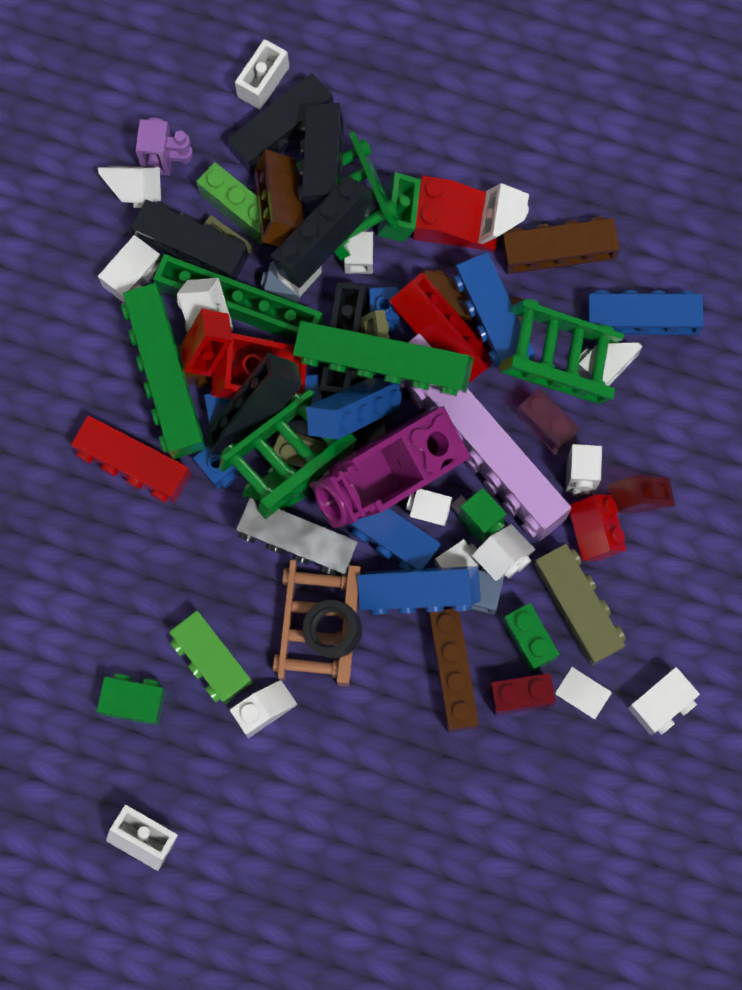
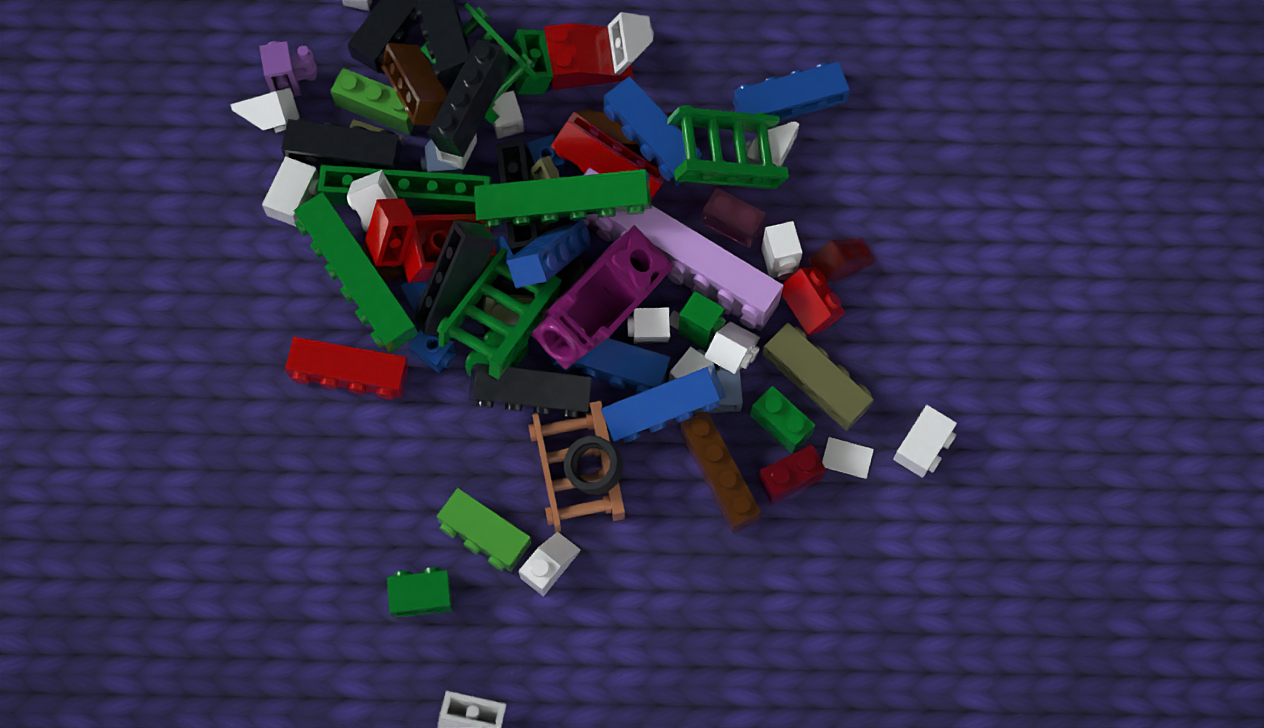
camera: 20 degrees left, 5 degrees down
reddish brown brick [501,217,620,274] -> none

